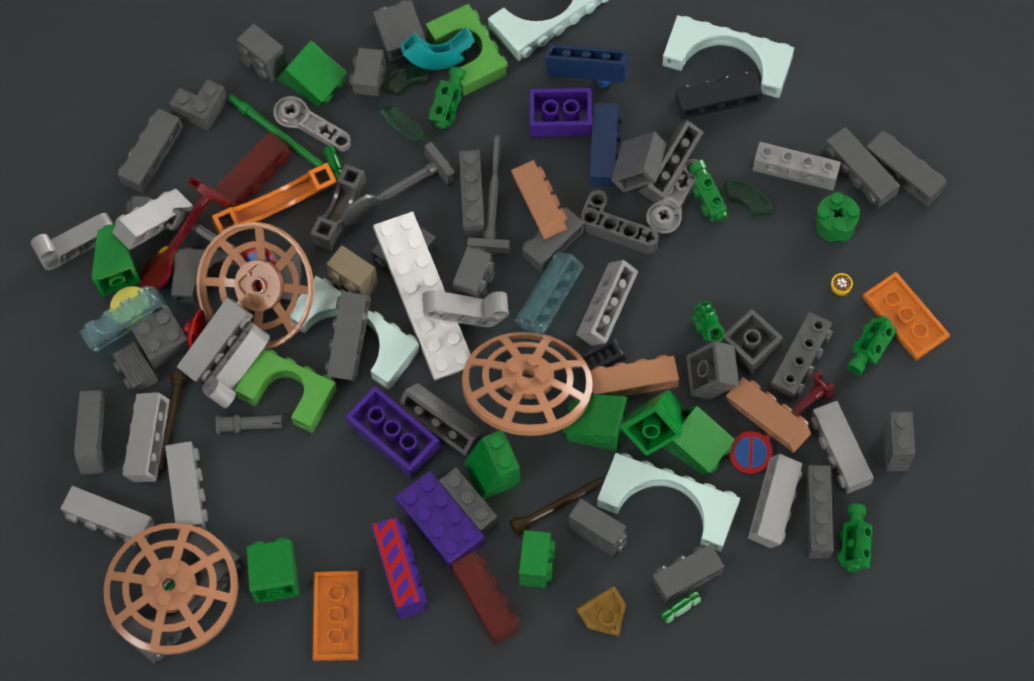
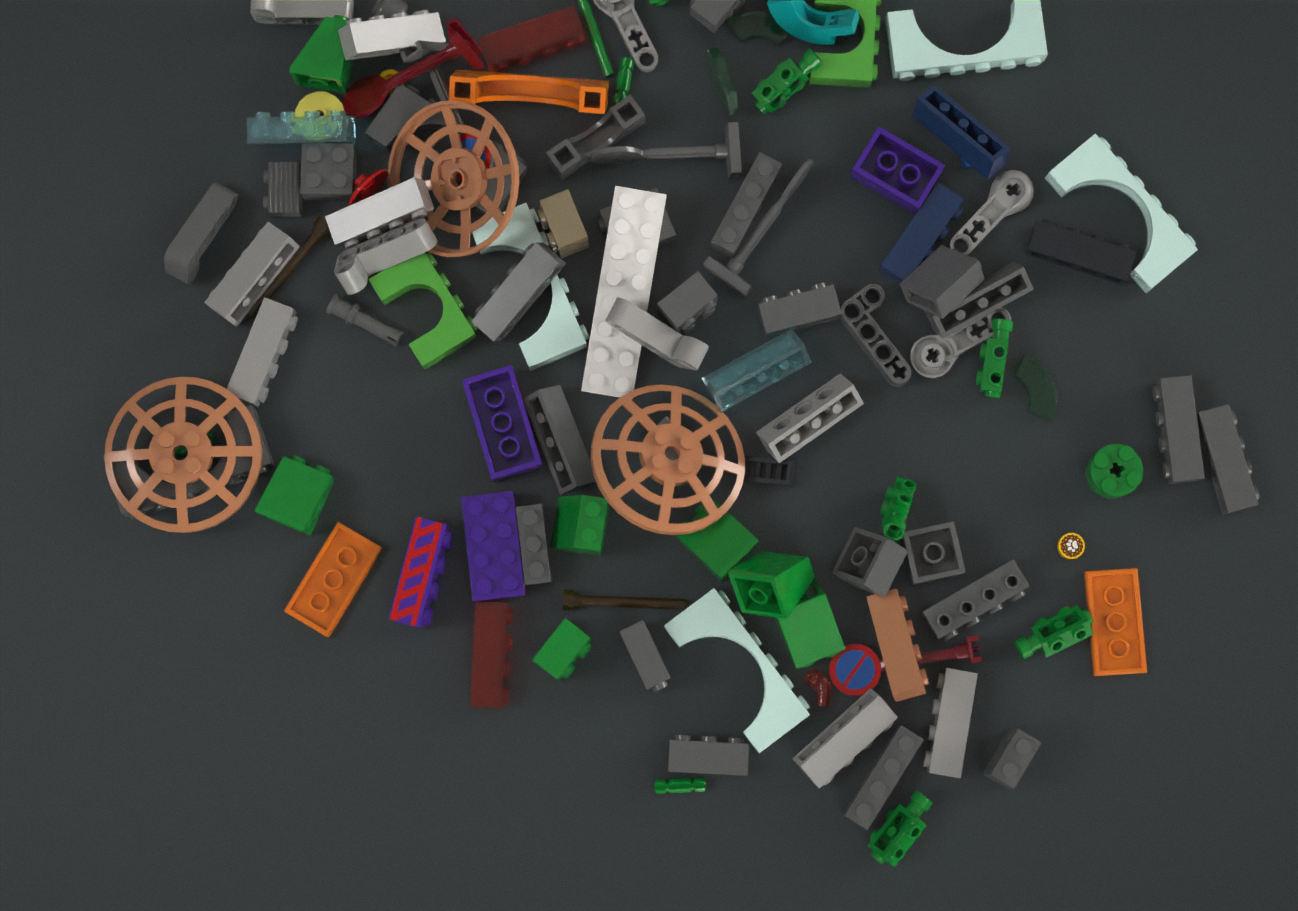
camera: 30 degrees right, 15 degrees up
light grey brick [60,486,155,547] -> none
nougat brick [511,160,567,240] -> none
pearl gold plate [576,586,626,636] -> none
nougat brick [590,355,679,397] -> none
light grey brick [753,142,841,191] -> none
none -> clear red arm [805,670,831,707]
none -> light grey beam [949,170,1034,256]

